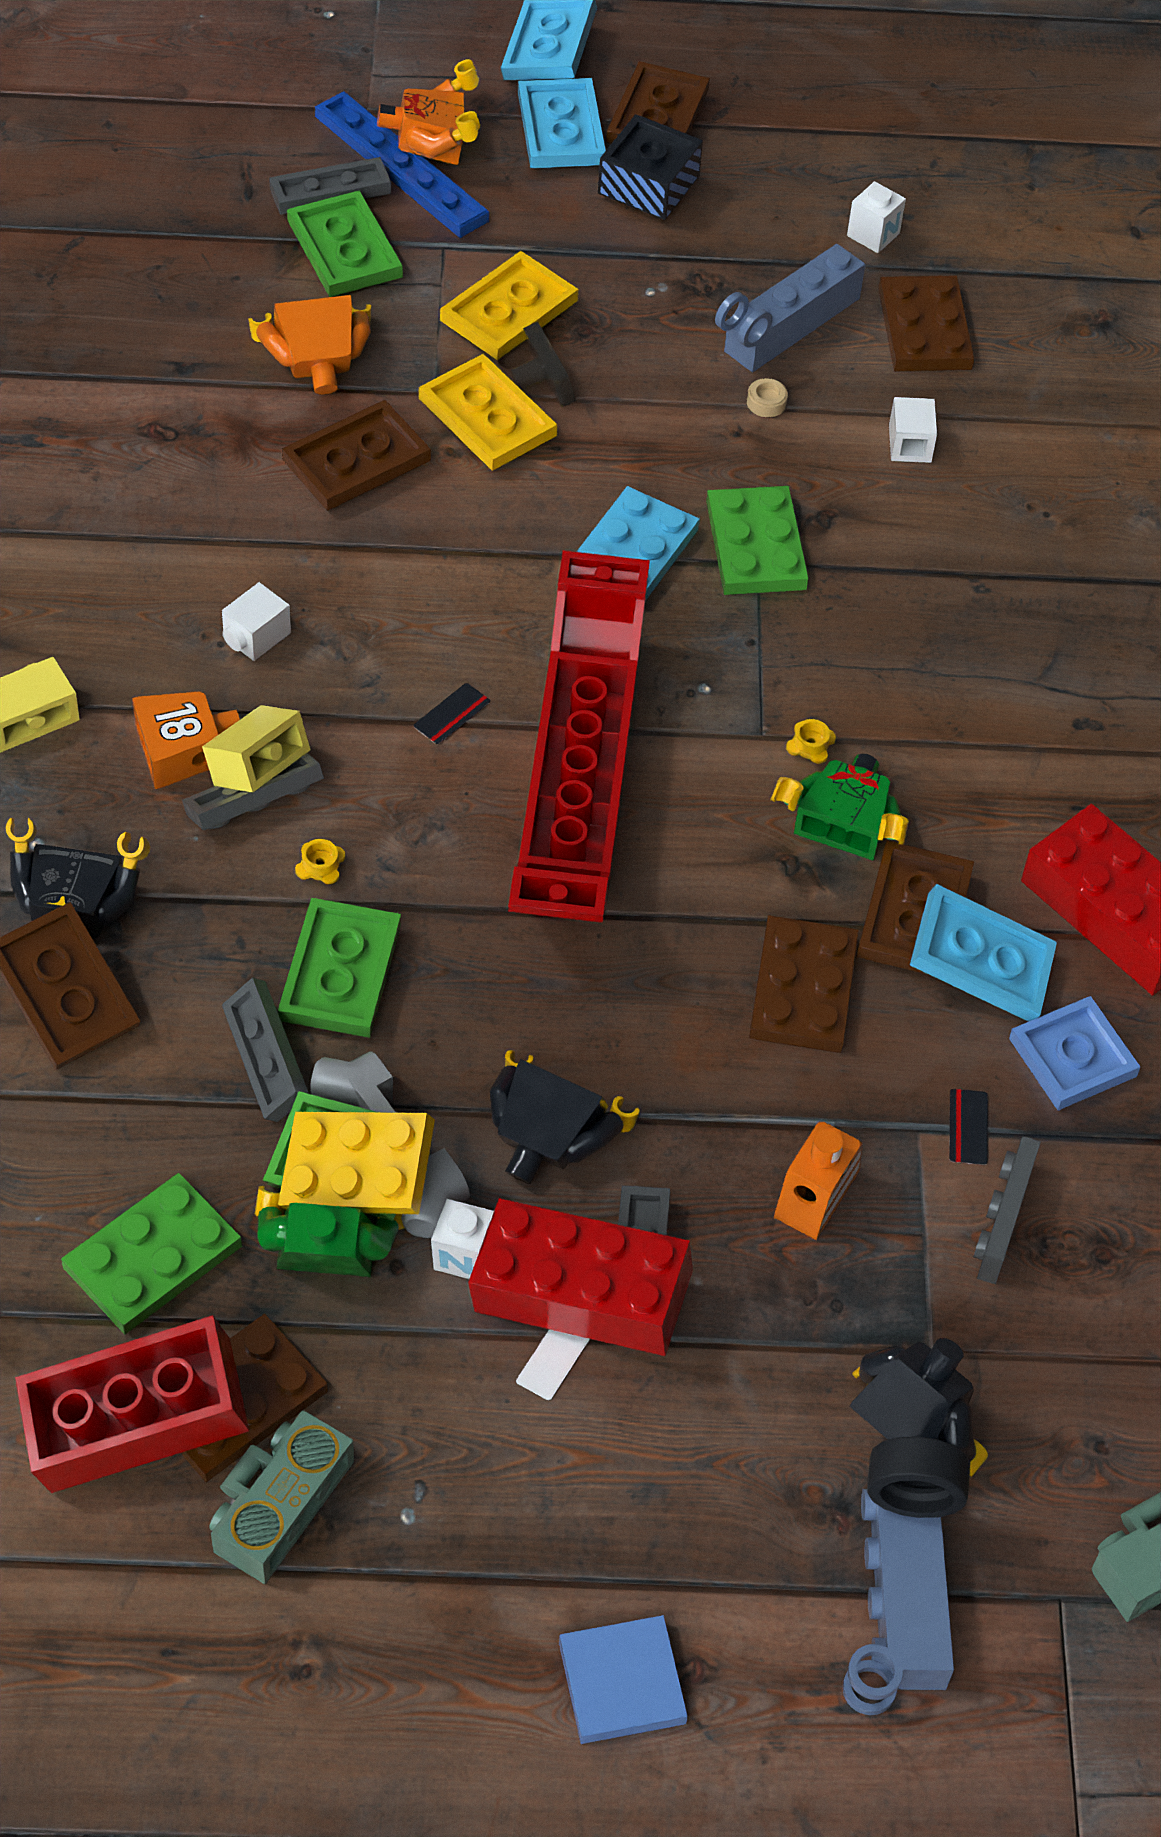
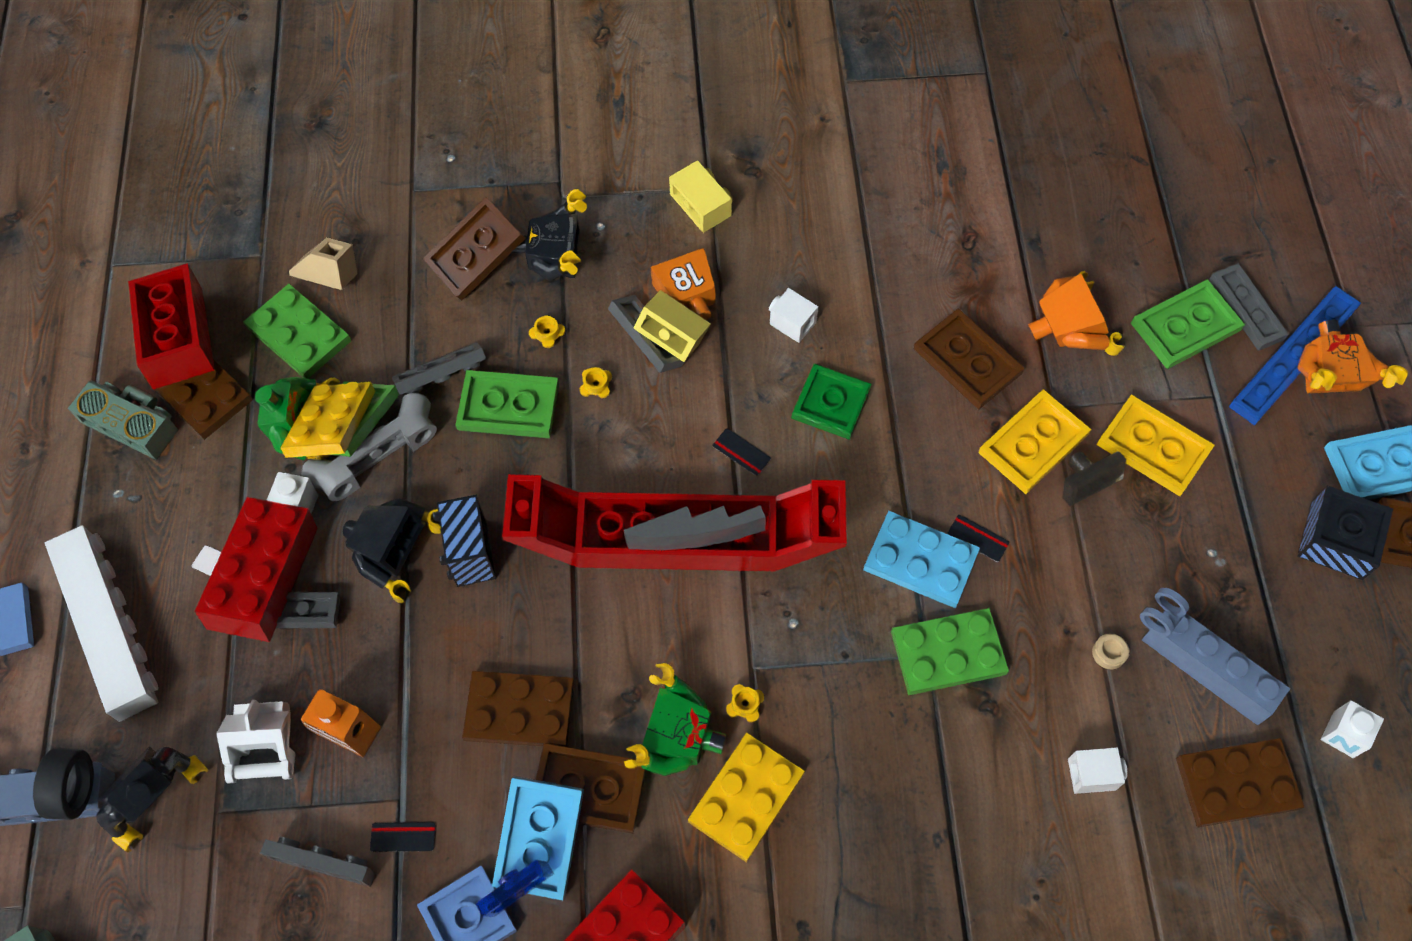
camera: 90 degrees right, 10 degrees up
none -> white brick [44,525,158,722]
none -> white piece [217,700,295,784]
none -> tan slope [289,237,357,290]
none -> black container [433,495,496,587]
none -> clear blue plate [476,860,554,917]
none -> yellow plate [529,315,565,348]
none -> dark grey slope [624,506,766,550]
none -> yellow plate [688,732,805,863]
none -> green tile [791,363,872,440]
none -> black sticker [947,515,1010,562]

